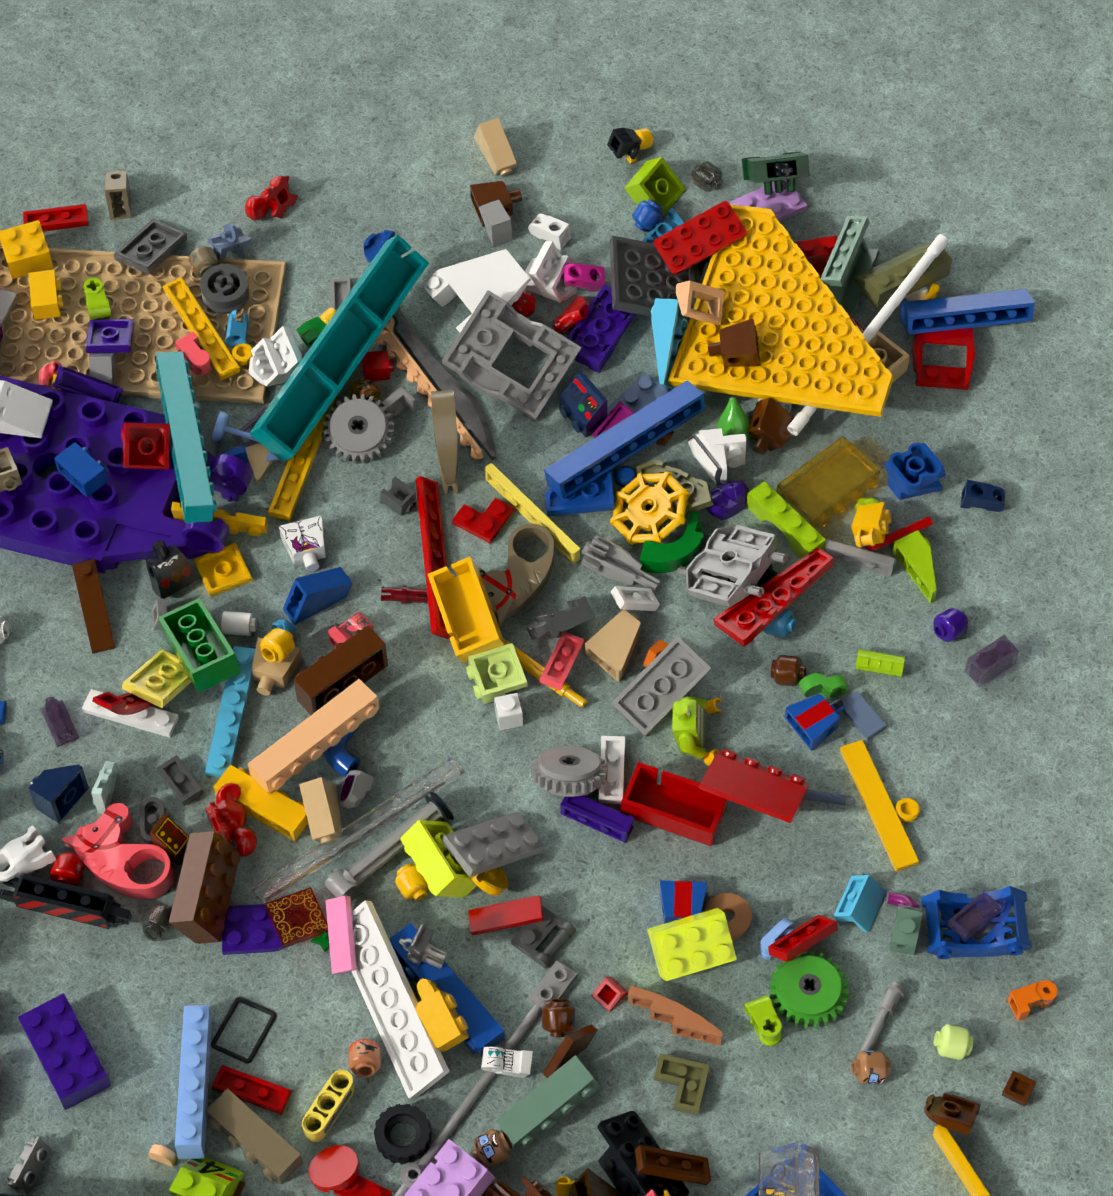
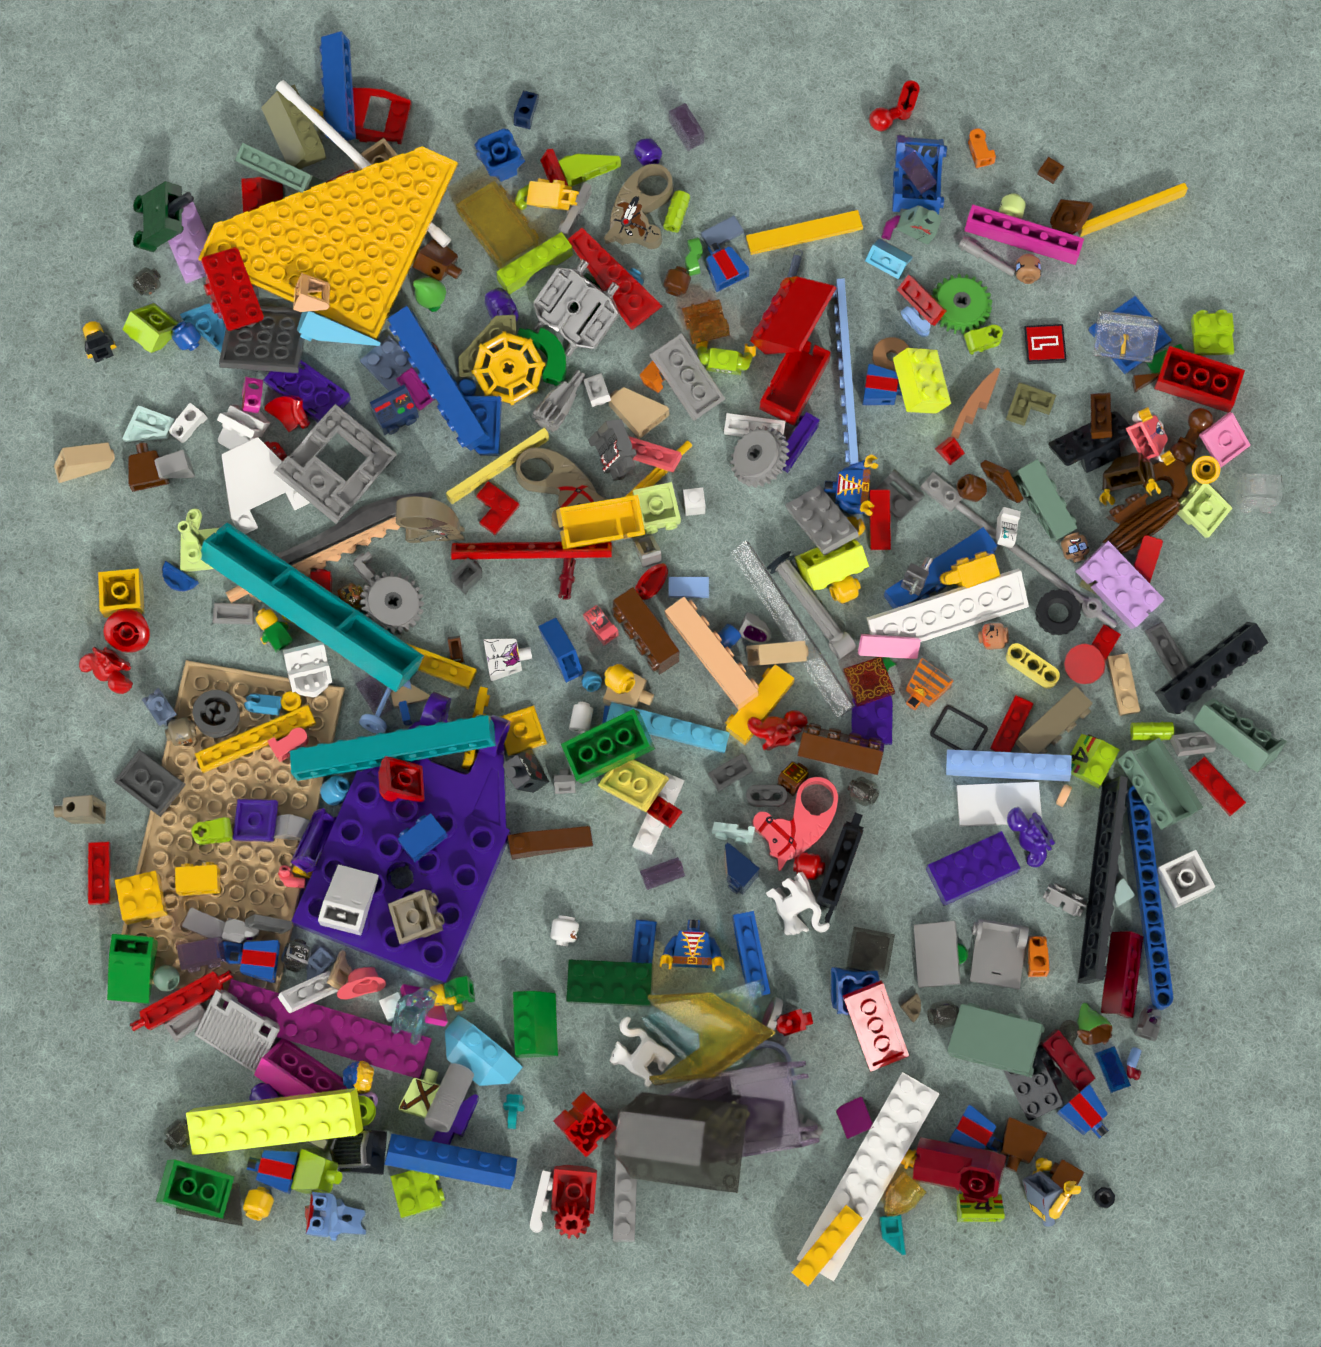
camera: 85 degrees left, 15 degrees up
white piece [687,428,746,486] -> none
reddish brown torso [708,319,761,367] -> none
yellow tile [895,798,920,822] -> none
none -> yellow brick [98,569,145,618]
none -> red hat [103,608,150,653]
none -> light aqua wing [122,405,175,442]
none -> yellowish green piece [178,509,219,572]
none -> dark azure head [320,776,350,806]
none -> reddish brown piece [448,636,464,663]
none -> dark tan animal [604,164,674,249]
none -> light grey slope [633,534,661,568]
none -> red arm [635,563,668,600]
none -> light blue tile [669,577,709,598]
none -> clear orange brick [682,299,730,344]
none -> torso [824,455,878,516]
none -> light blue plate [833,278,858,466]
none -> red beam [869,80,920,132]
none -> torso [906,658,954,710]
none -> white tile [956,782,1042,827]
none -> dark pink brick [964,204,1084,265]
none -> dark purple animal [1007,807,1055,868]
none -> red tile [1023,324,1067,364]

